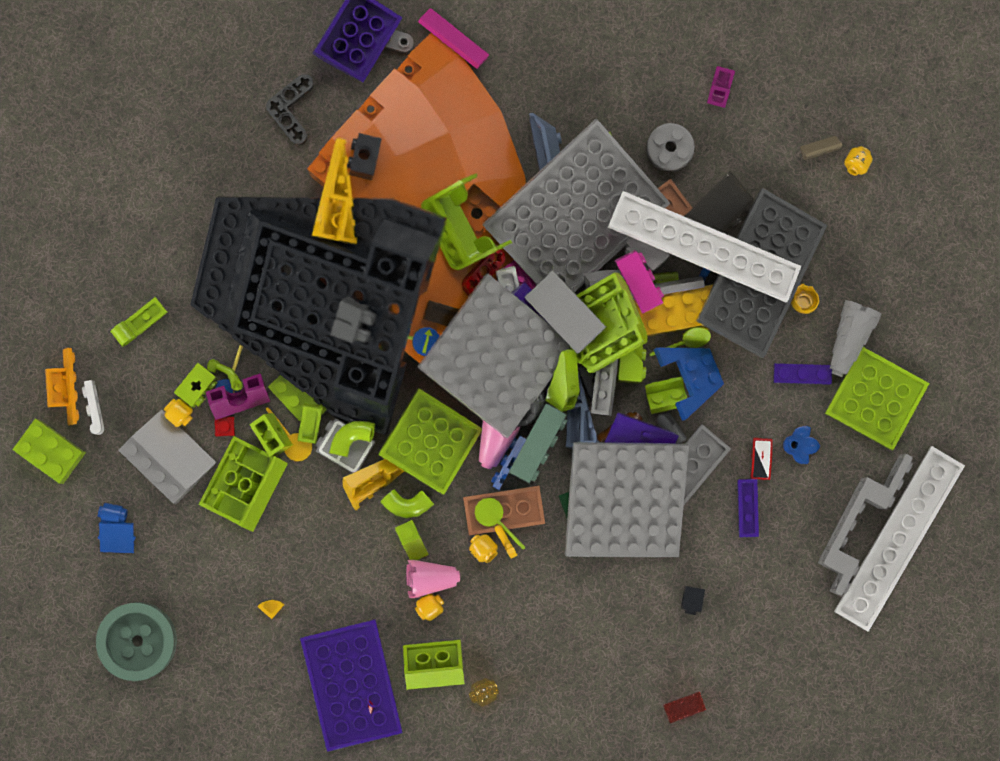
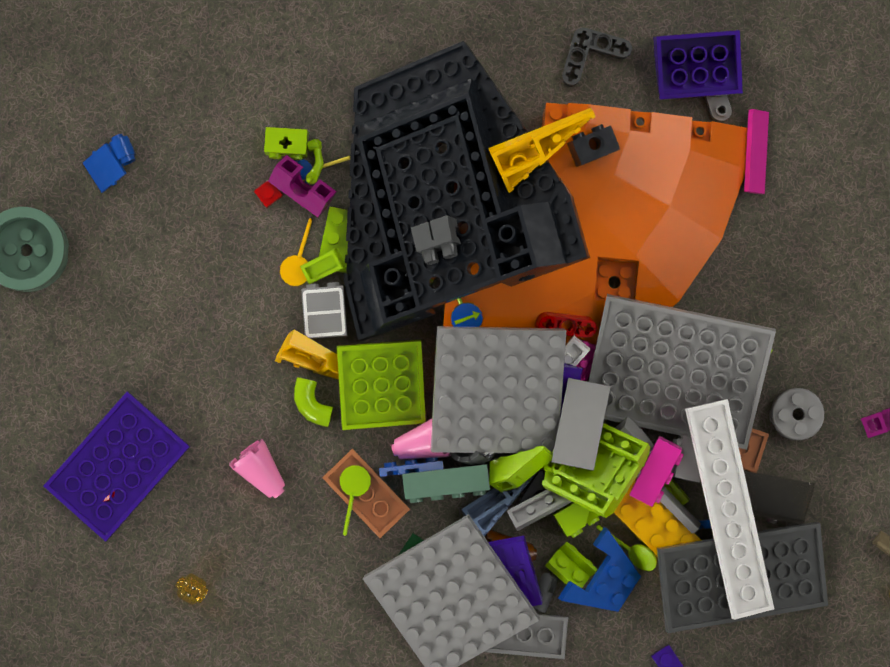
camera: 60 degrees right, 0 degrees up
lime brick [12,418,86,484] -> none
light orange bracket [45,348,79,426] -> none
white plate [82,380,104,435] -> none
lime plate [110,297,168,347] -> none
light grey slope [118,410,217,504] -> none
yellow head [164,399,193,427] -> none
lime piece [198,436,288,532] -> none
lime brick [250,413,293,457] -> none
yellow tile [257,600,285,619] -> none
lime cylinder [329,421,375,457] -> none
lime slope [395,520,429,560] -> none
lime slope [403,640,465,690] -> none
yellow head [415,593,444,621] -> none
lime windscreen [421,173,512,270] -> none
dark brown tile [423,300,460,326] -> none
yellow head [469,534,498,563] -> none
yellow bar [494,525,517,559] -> none
sand blue wedge [529,113,562,171] -> none
yellow hair [791,284,819,314] -> none

